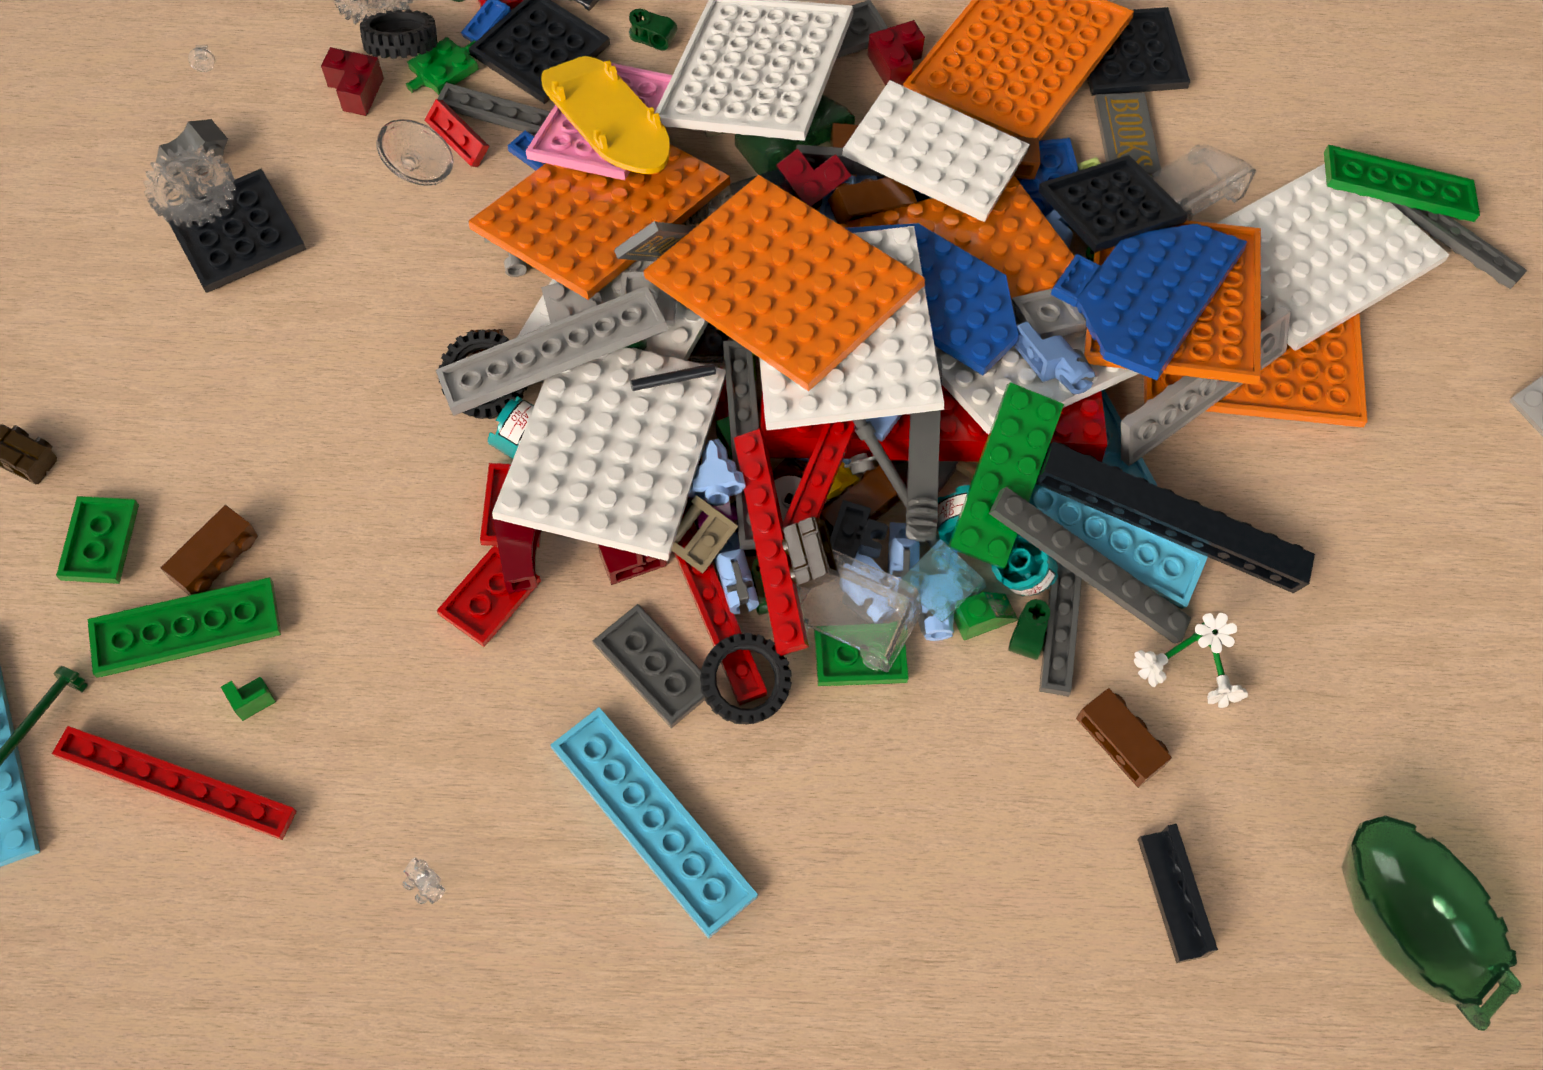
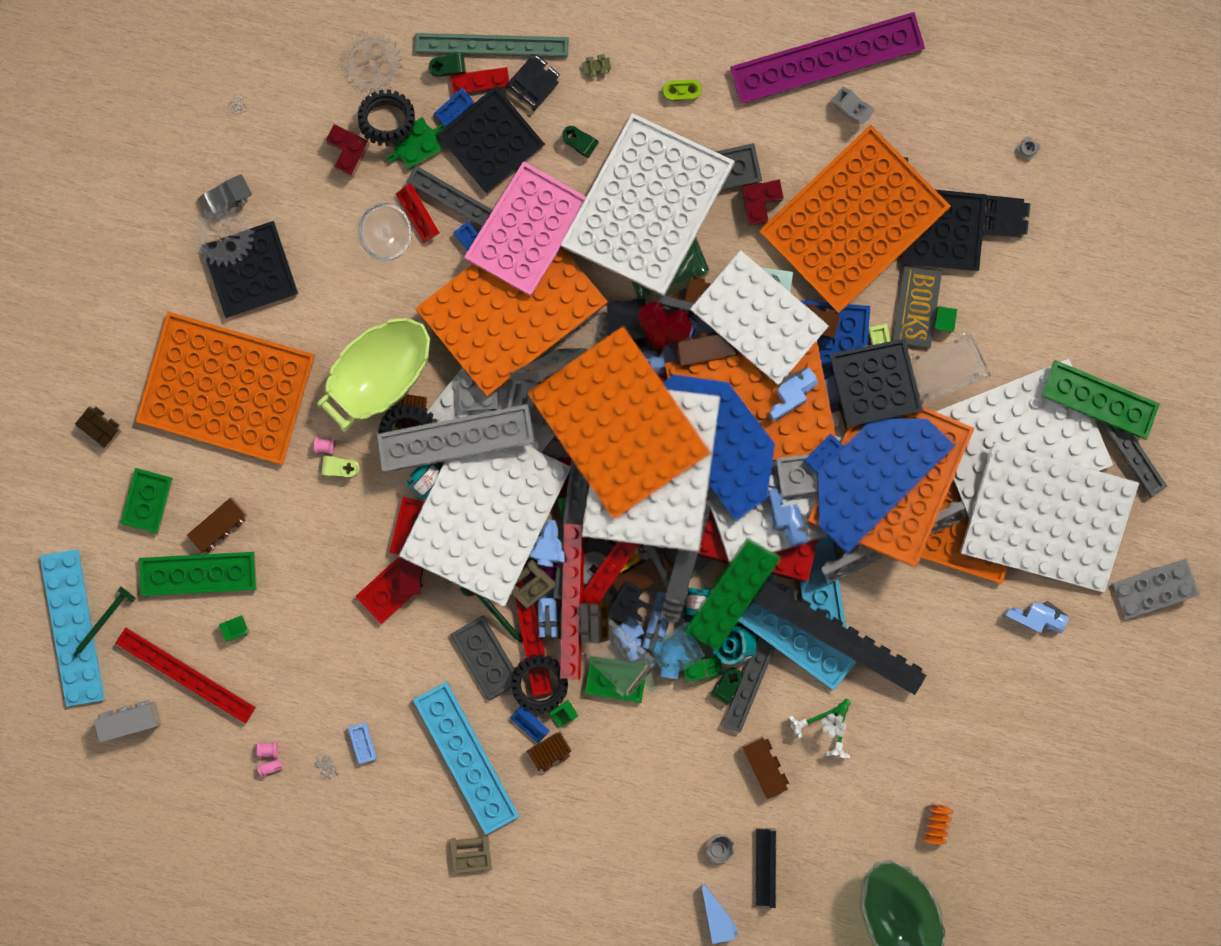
camera: 15 degrees right, 25 degrees up
yellow piece [541,56,670,174] -> none
black bar [630,363,716,391] -> none
dark grey plate [989,487,1191,644] -> none
none -> light grey brick [94,700,162,743]
none -> orange plate [135,312,315,465]
none -> bright pink bush [257,741,278,759]
none -> bright pink pin [257,758,283,777]
none -> bright pink bush [313,437,335,456]
none -> yellowish green windscreen [317,318,430,432]
none -> yellowish green piece [321,455,360,477]
none -> light blue plate [348,722,377,765]
none -> dark tan plate [450,835,492,874]
none -> dark green piece [460,587,523,643]
none -> blue plate [510,706,550,743]
none -> reddish brown brick [527,731,572,772]
none -> green panel [549,699,579,727]
none -> light blue slope [702,884,738,944]
none -> light grey hair [706,834,735,864]
none -> light blue plate [769,368,818,422]
none -> orange piece [922,803,954,845]
none -> green panel [935,306,957,333]
none -> white plate [960,441,1139,593]
none -> black plate [983,195,1031,238]
none -> light blue plate [1004,601,1069,634]

